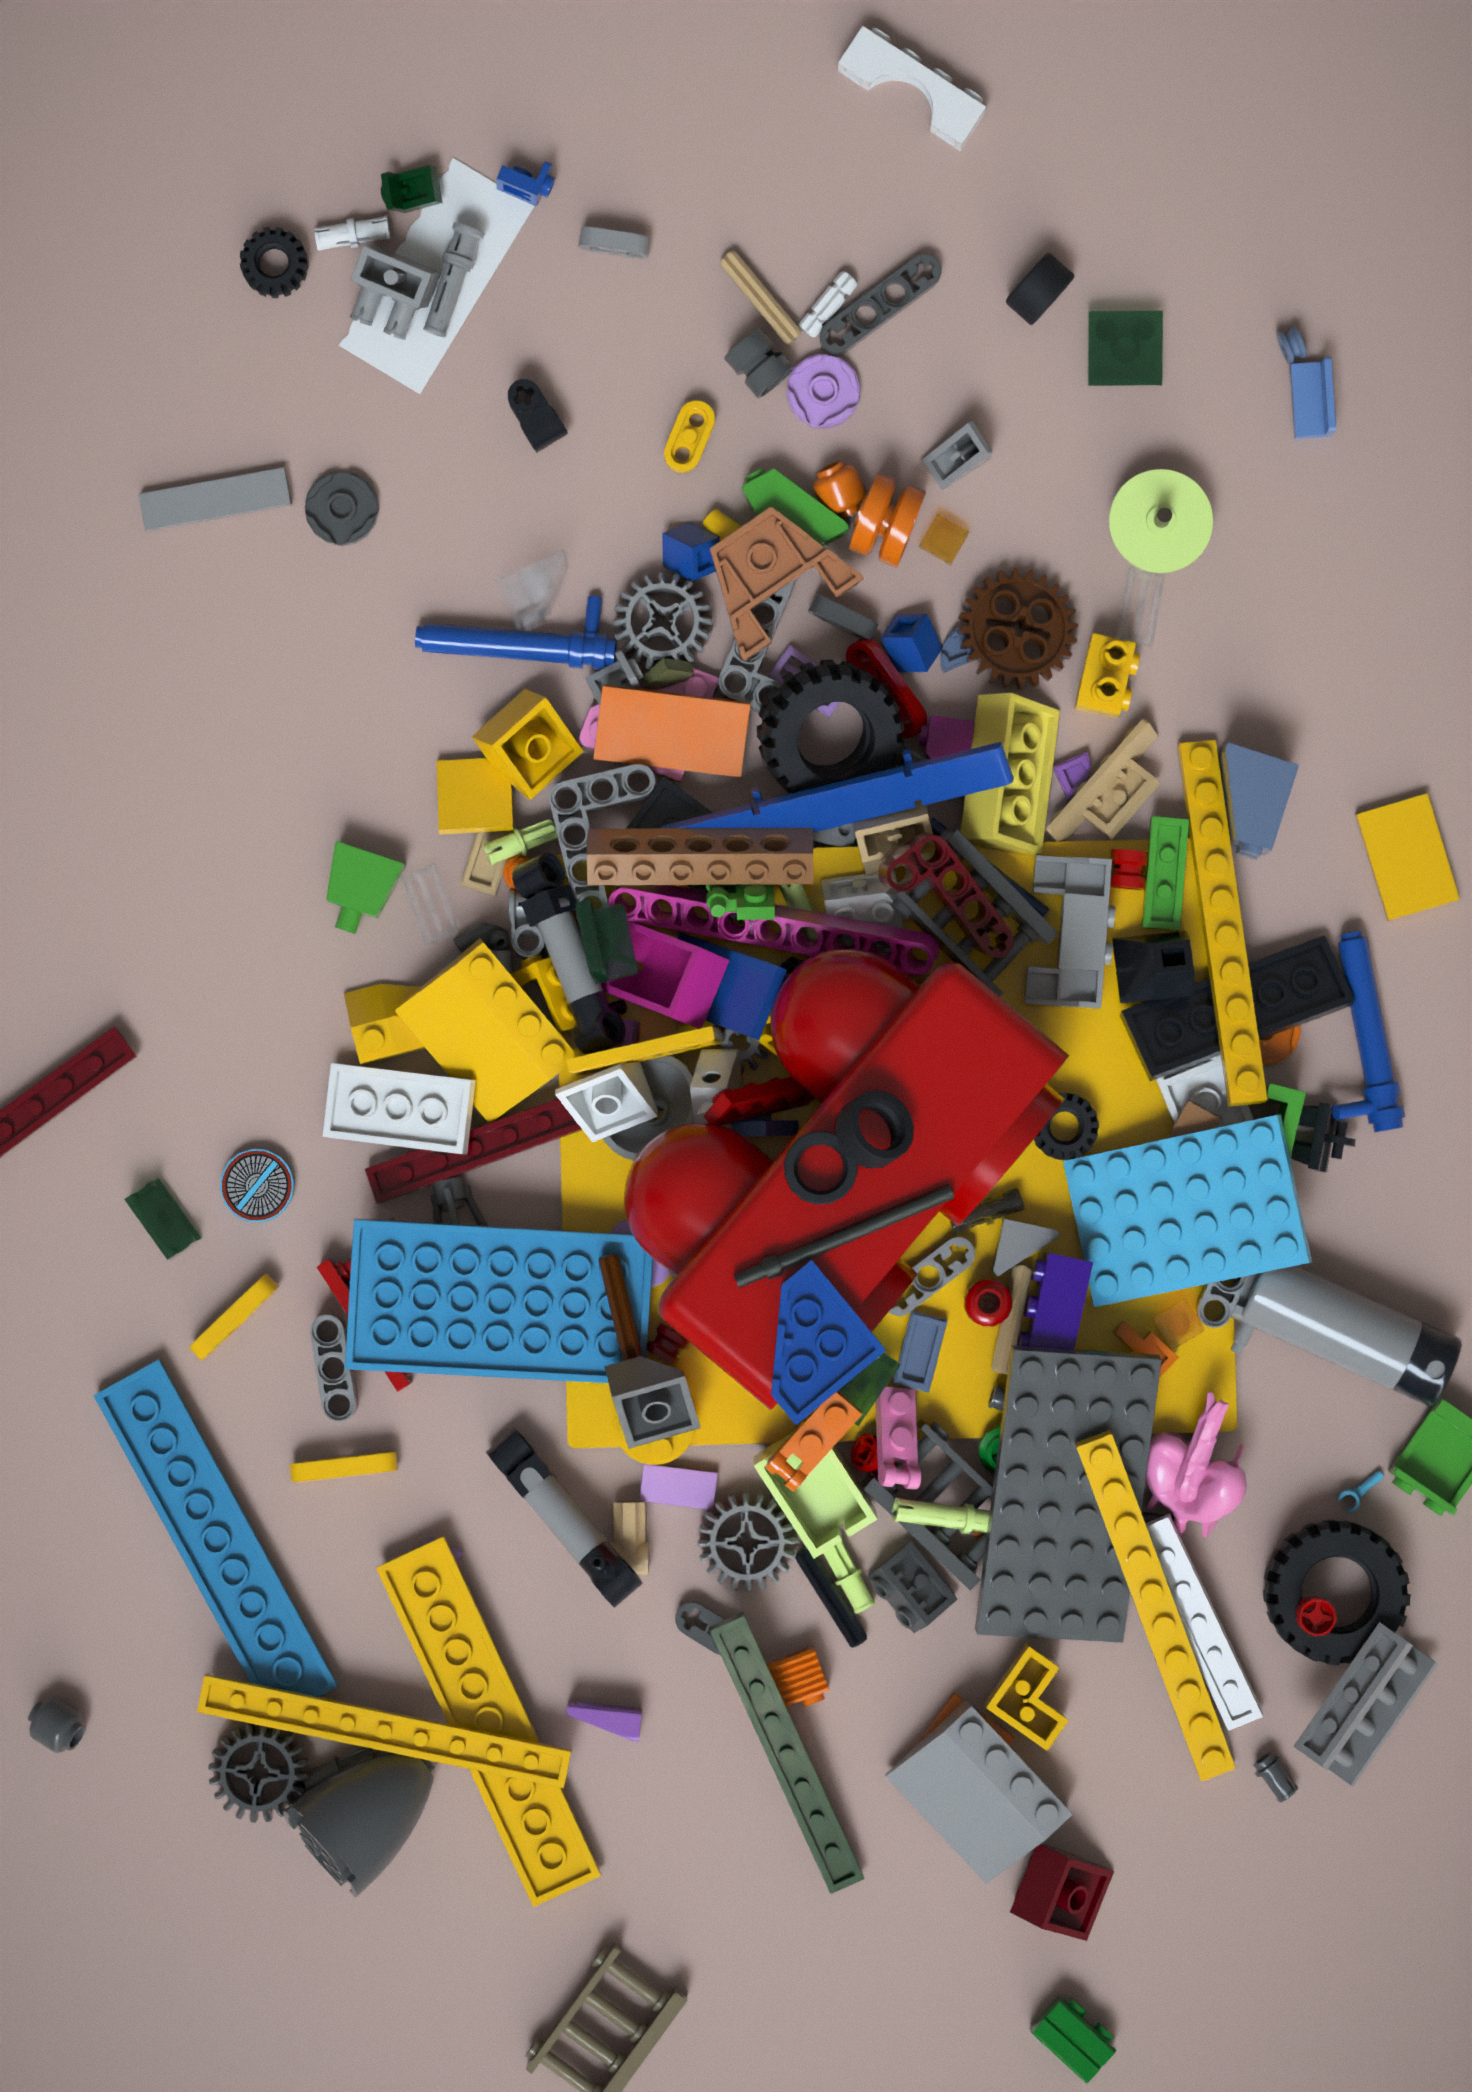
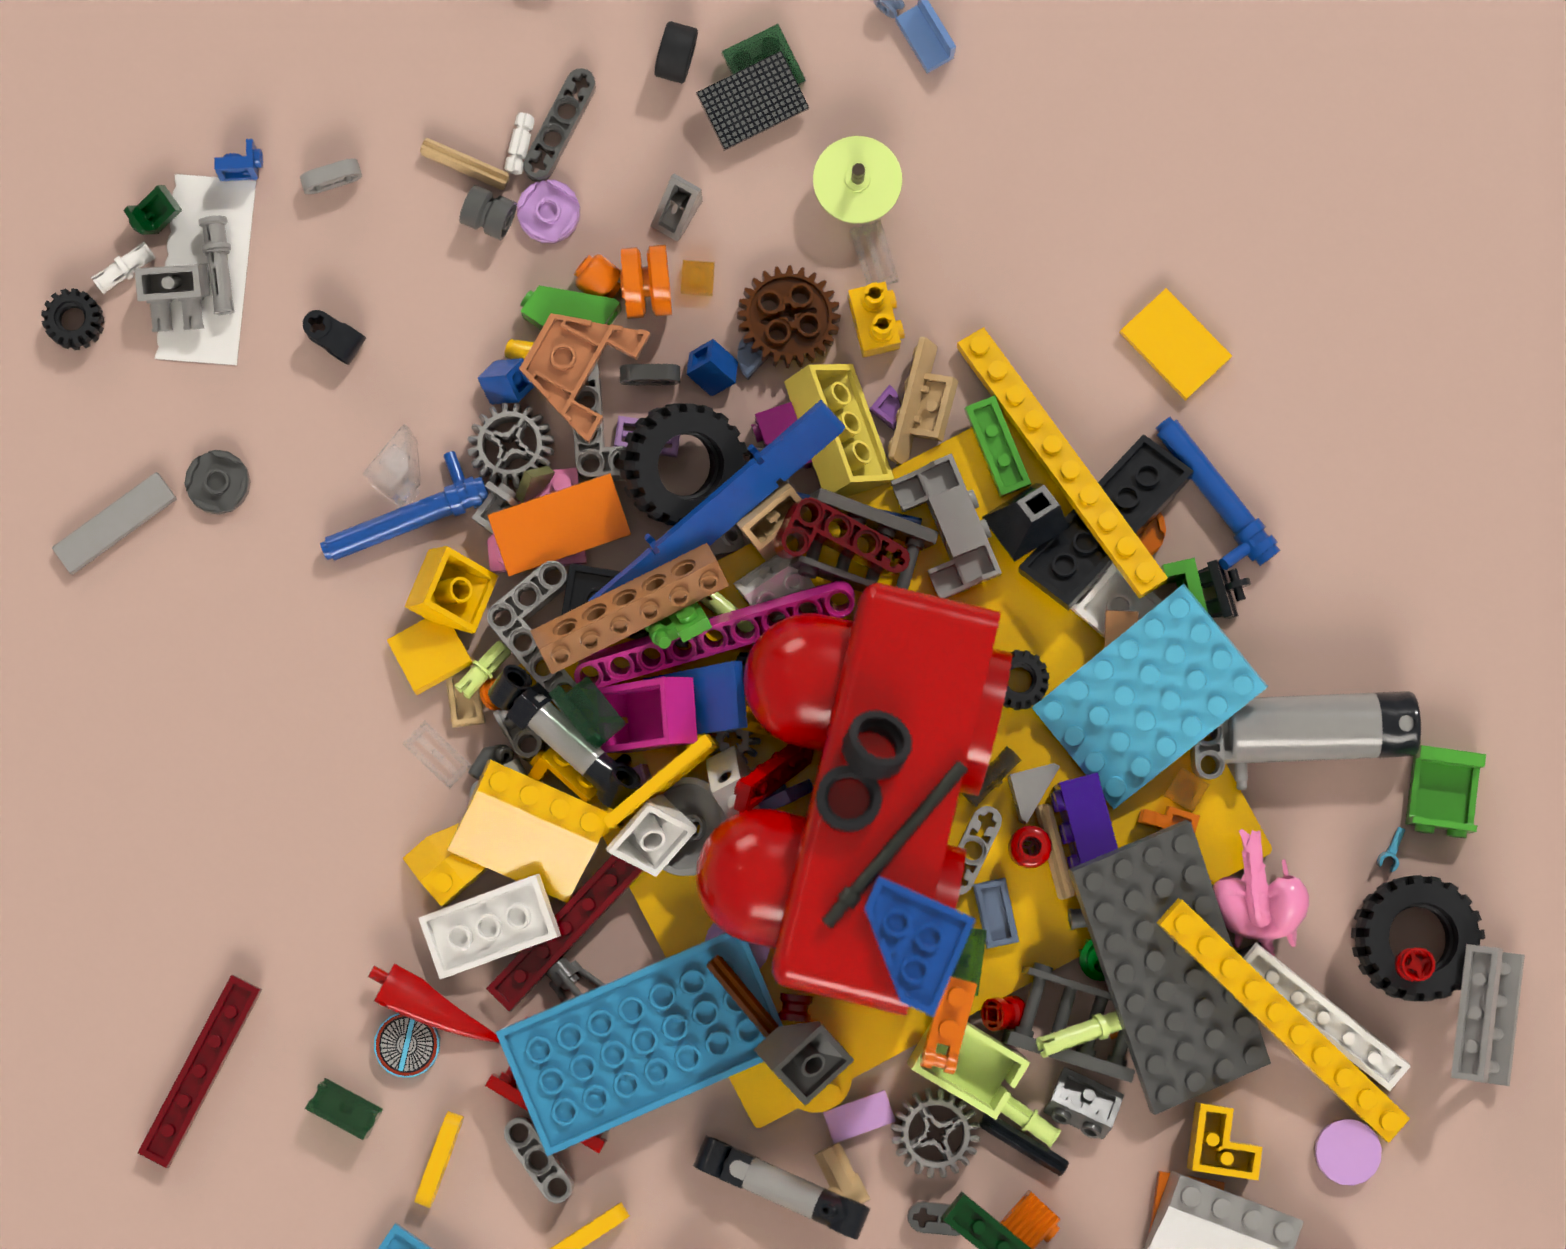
camera: 30 degrees left, 5 degrees down
bright green torso [326,841,406,934] -> none
yellow plate [664,400,715,474] -> none
red plate [846,638,927,738] -> none
bright pink plate [875,1386,921,1490] -> none
red wheel [1110,849,1148,890] -> none
sand blue slope [1218,742,1299,860] -> none
dark grey pin [1253,1752,1298,1802] -> none
none -> red piece [368,963,500,1044]
none -> black tile [696,51,809,151]
none -> lavender tile [1314,1119,1382,1186]

